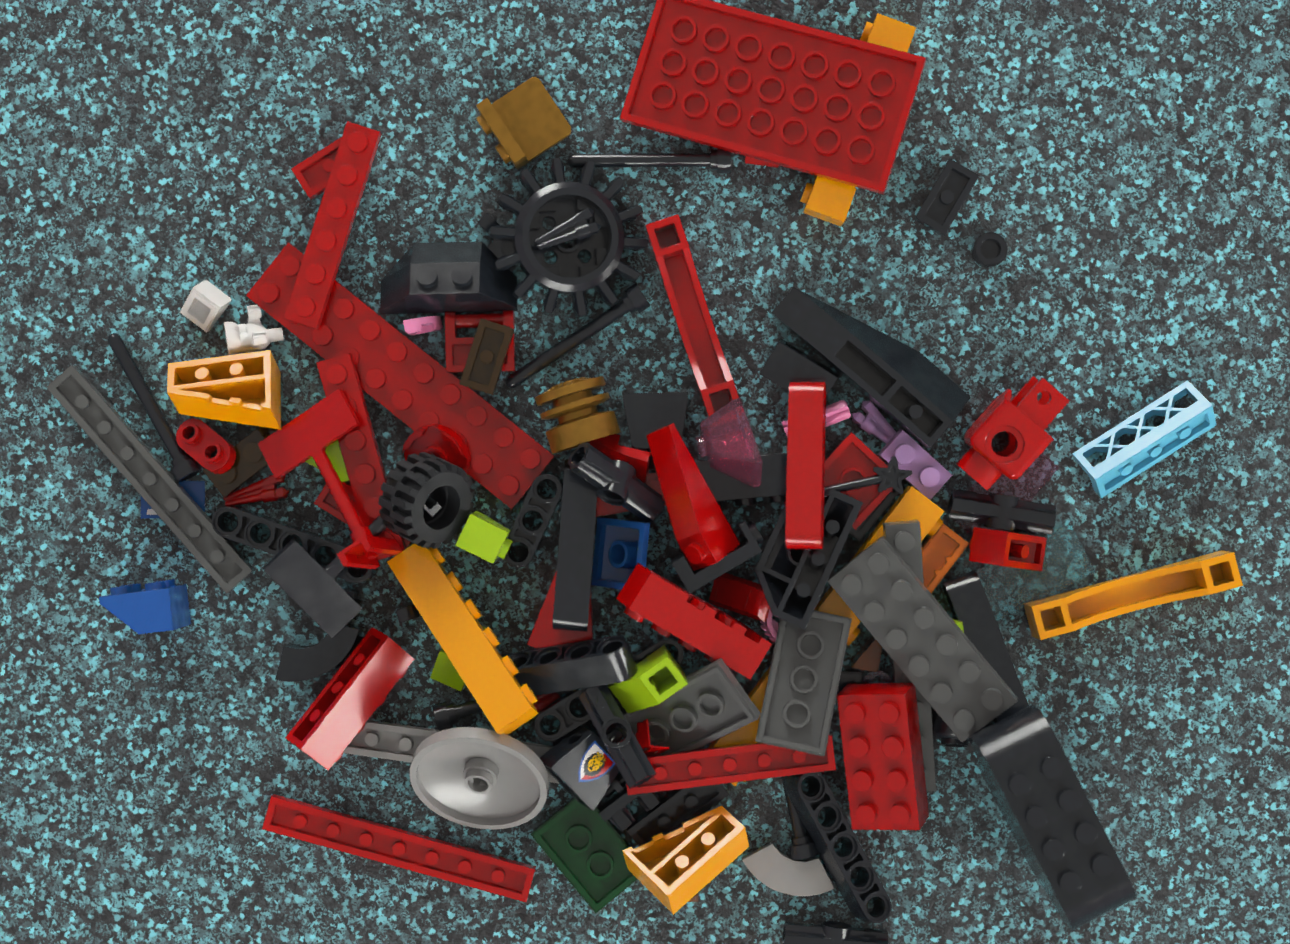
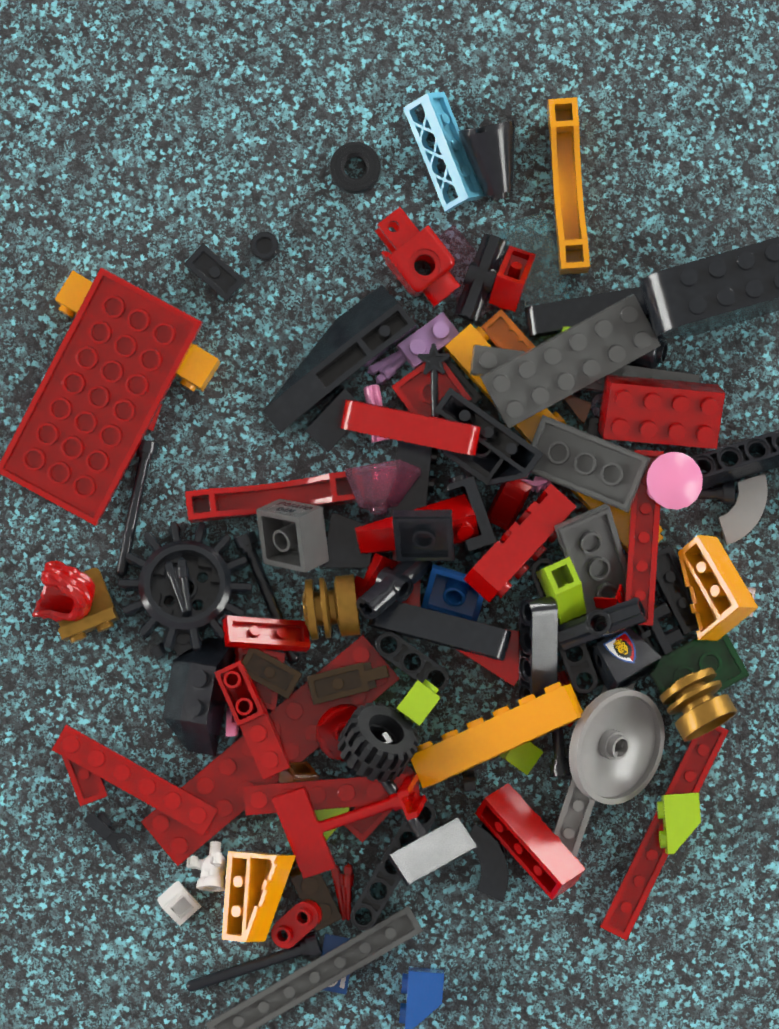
camera: 70 degrees left, 5 degrees down
none -> red hair [32,560,95,622]
none -> black plate [84,811,134,855]
none -> red slope [214,660,291,780]
none -> red plate [222,615,311,652]
none -> dark grey brick [256,499,329,573]
none -> reddish brown slope [279,761,319,783]
none -> dark brown hinge [306,662,390,705]
none -> black tyre [330,142,381,194]
none -> black tile [393,510,455,561]
none -> black cone [458,120,515,201]
none -> bright pink dish [646,452,703,510]
none -> lime slope [656,793,701,854]
none -> pearl gold wheel [660,668,737,742]

